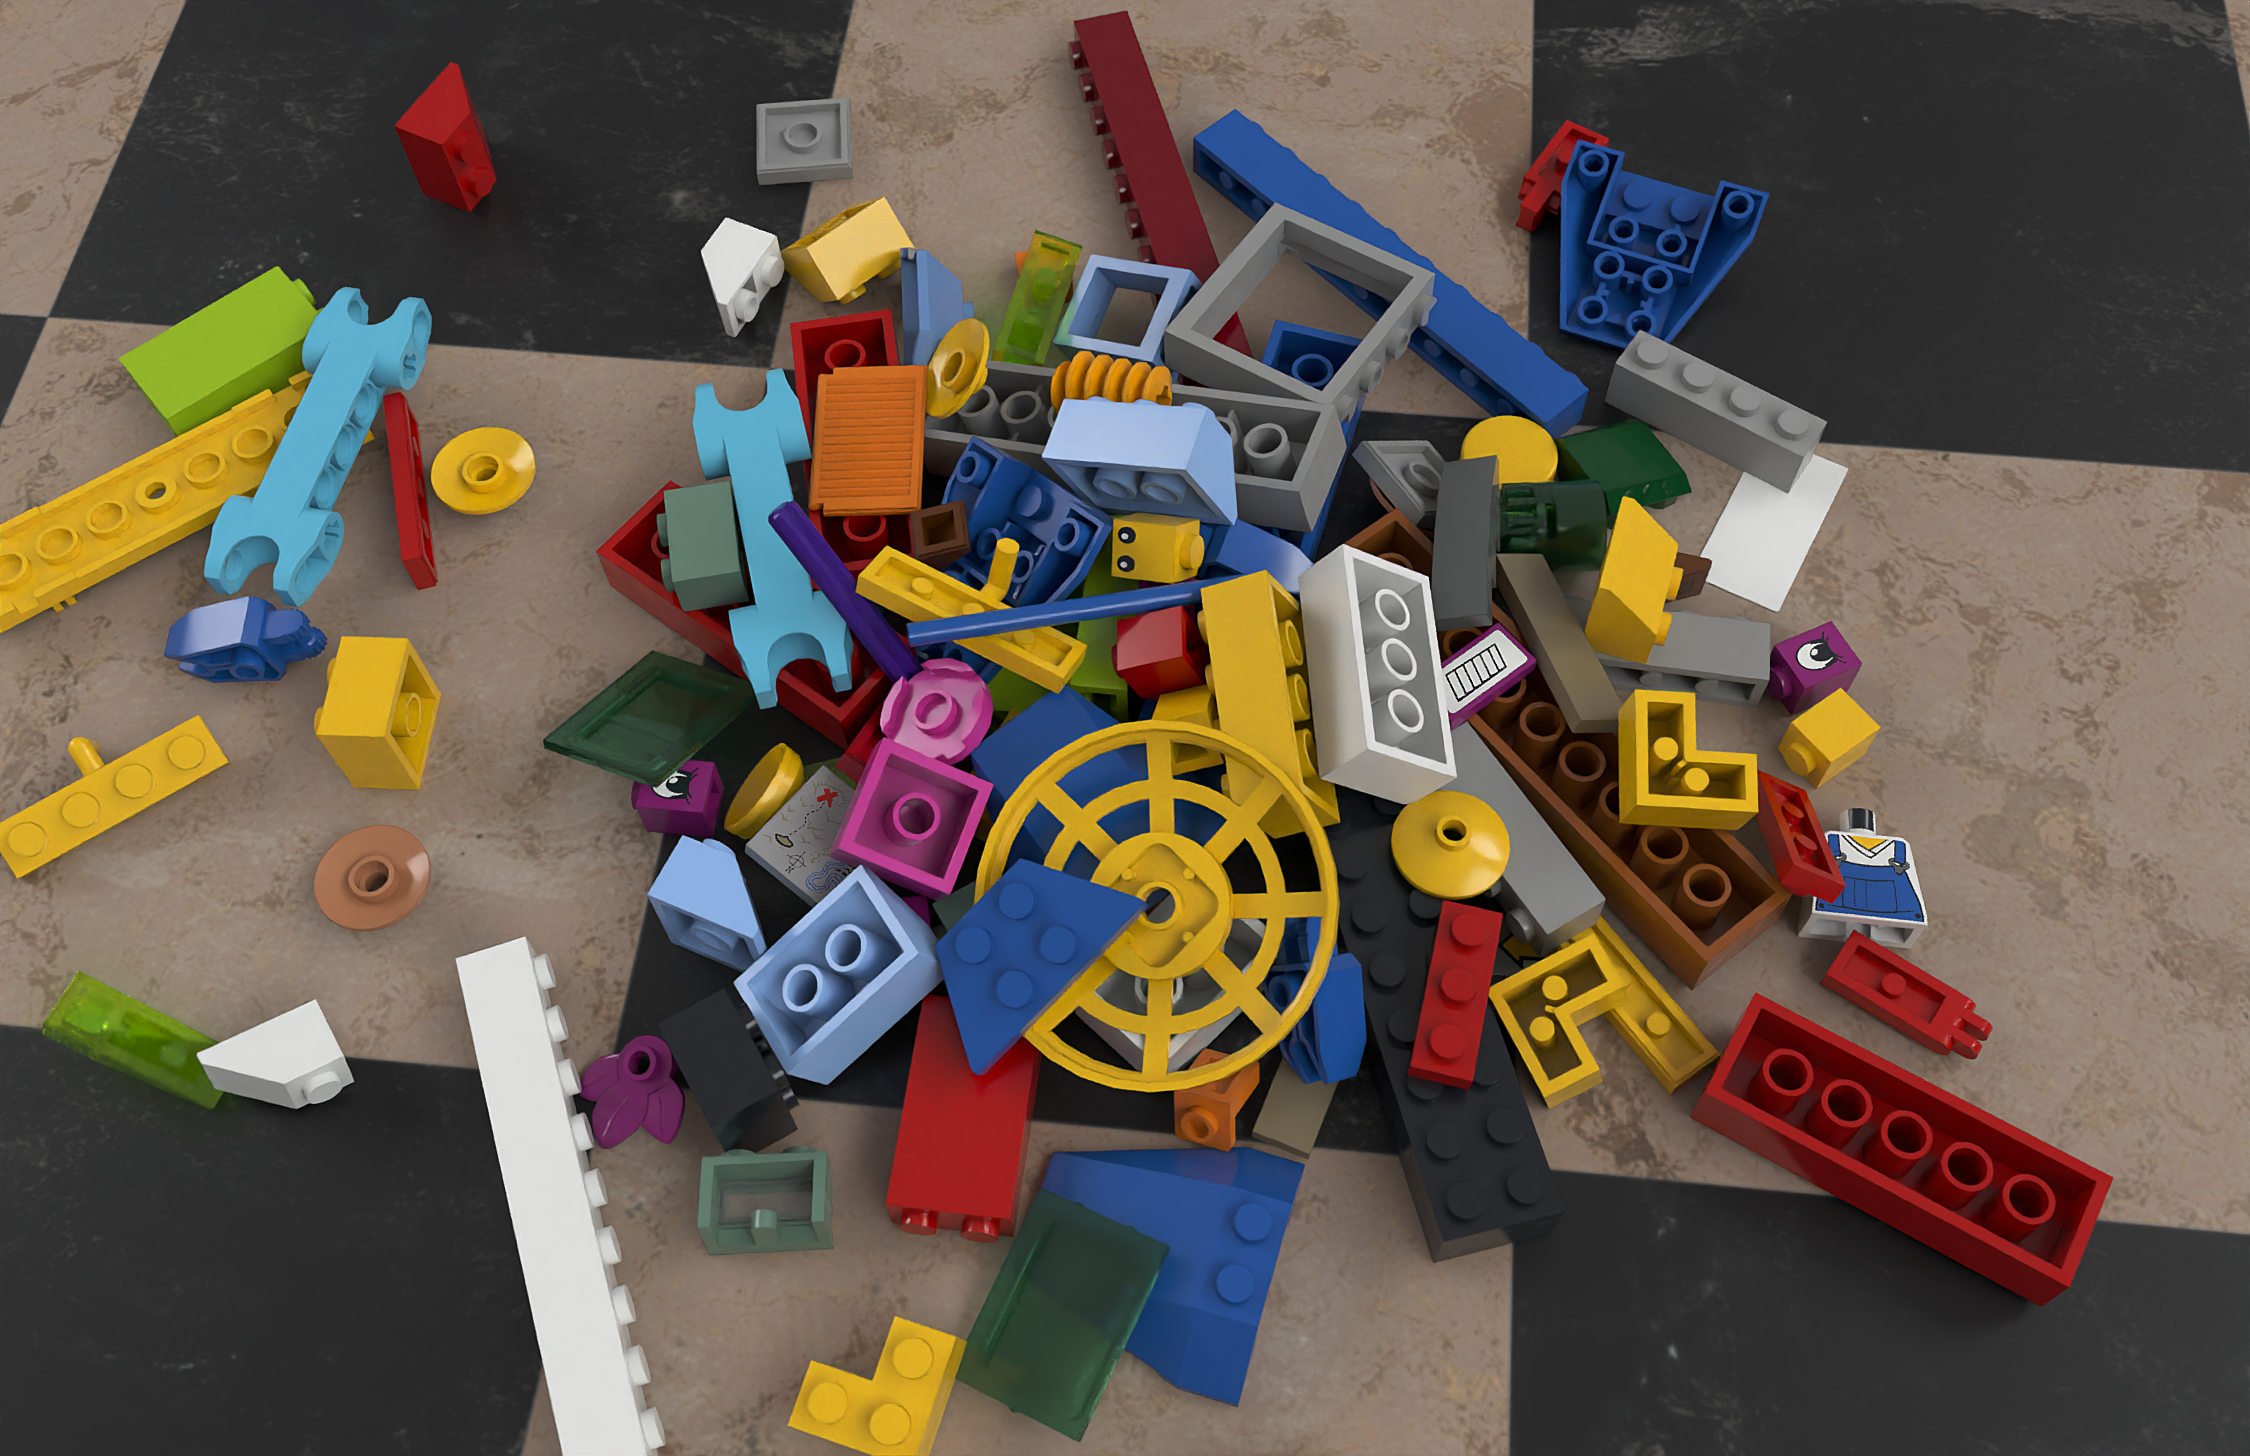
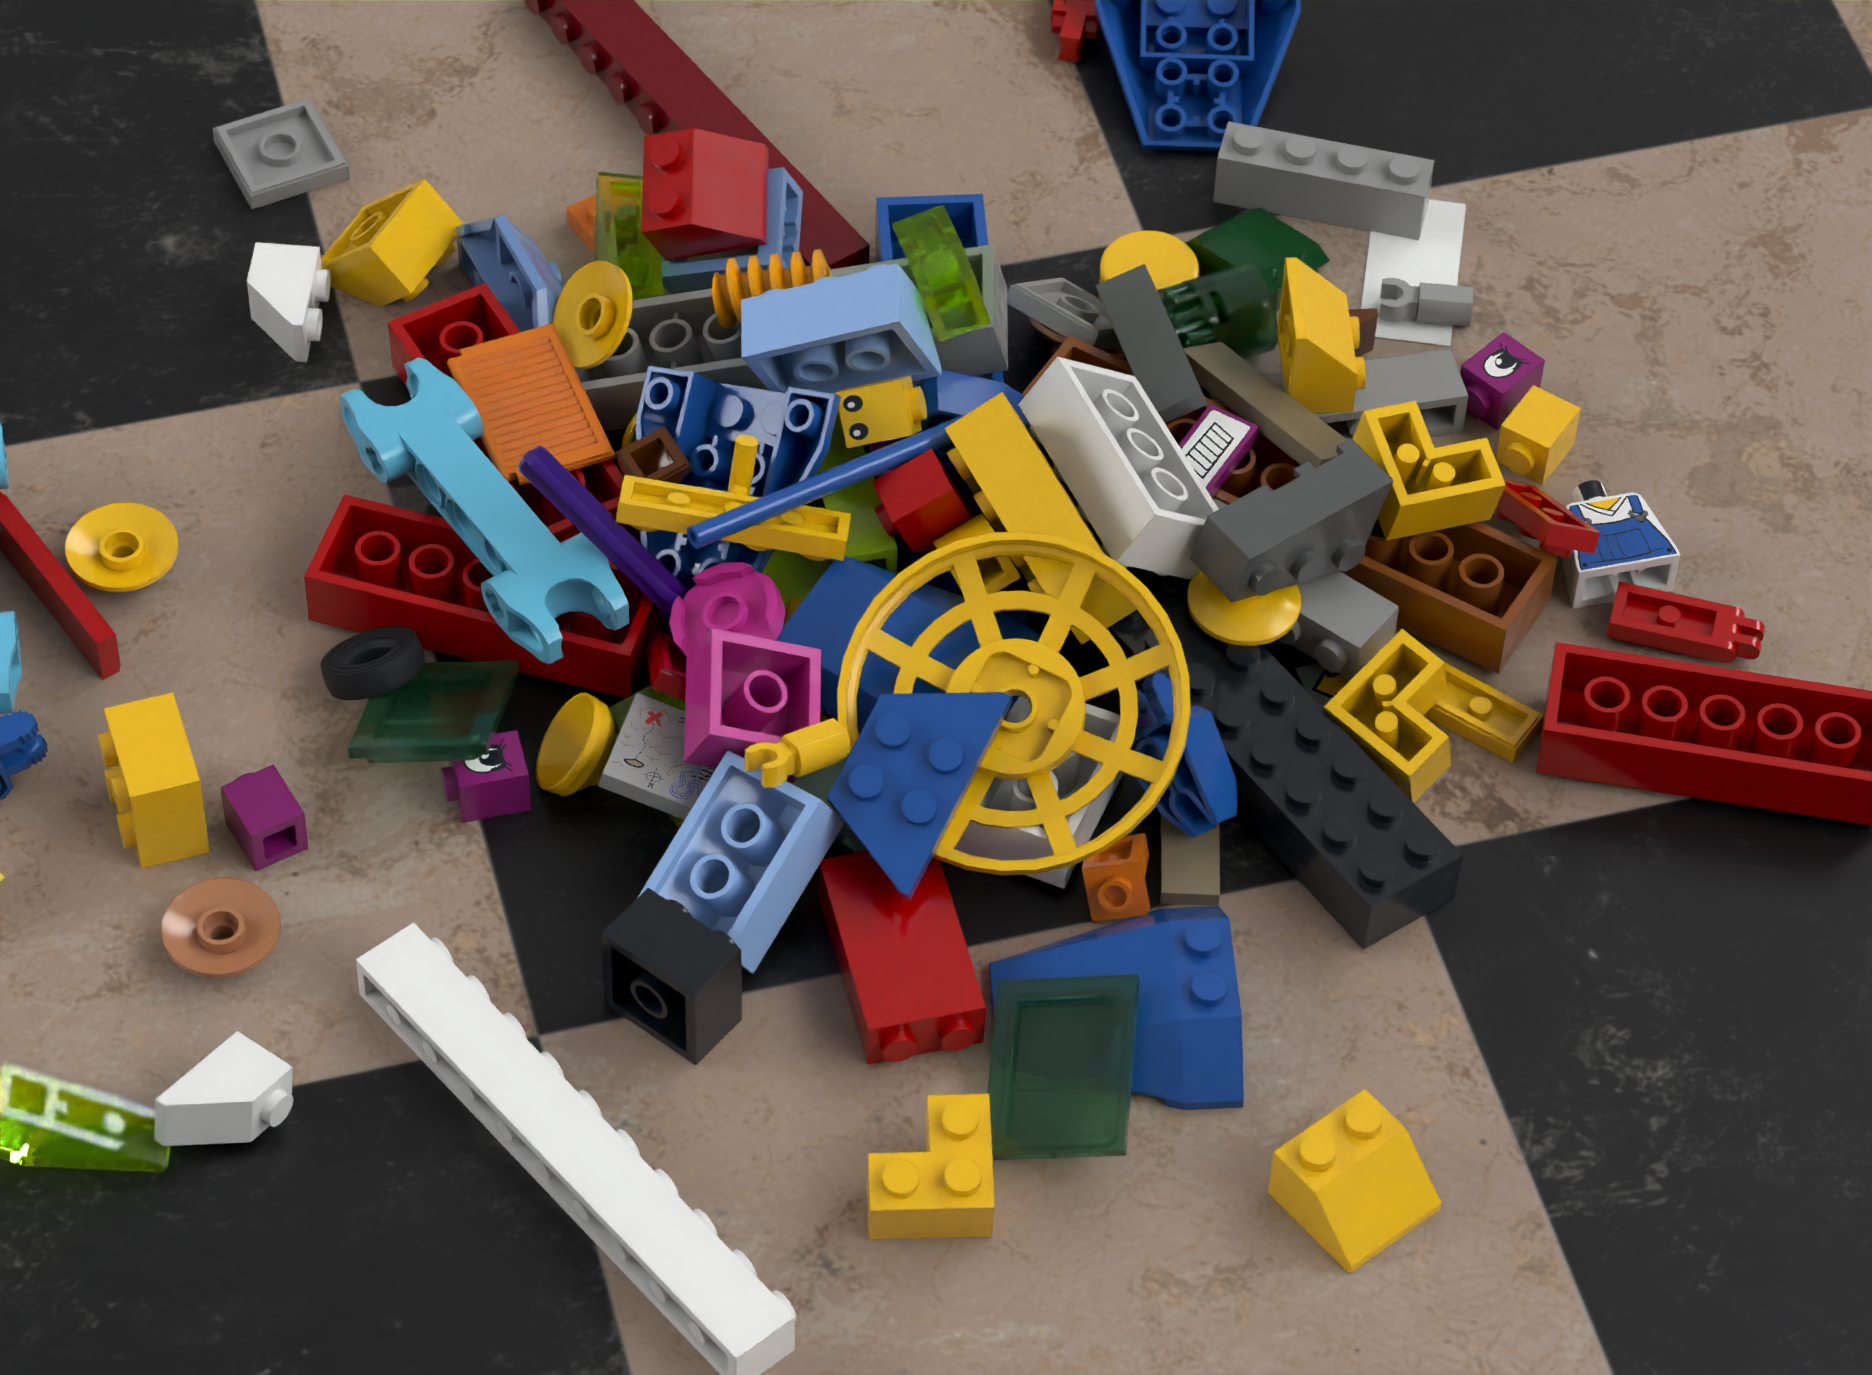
camera: 25 degrees left, 10 degrees down
magenta plate [578,1035,685,1149] -> none
light blue slope [647,835,769,973] -> none
sand green brick [657,481,749,612] -> none
sand green window [697,1146,834,1255] -> none
light grey window [1164,202,1437,424] -> none
blue brick [1193,109,1589,439] -> none
red plate [1407,900,1503,1090] -> none
none -> magenta brick [220,764,309,871]
none -> black tyre [321,626,425,700]
none -> red slope [641,128,768,261]
none -> yellow bar [744,718,851,788]
none -> clear neon green slope [892,205,991,343]
none -> dark grey wedge [1190,438,1394,602]
none -> light grey bar [1379,278,1474,326]

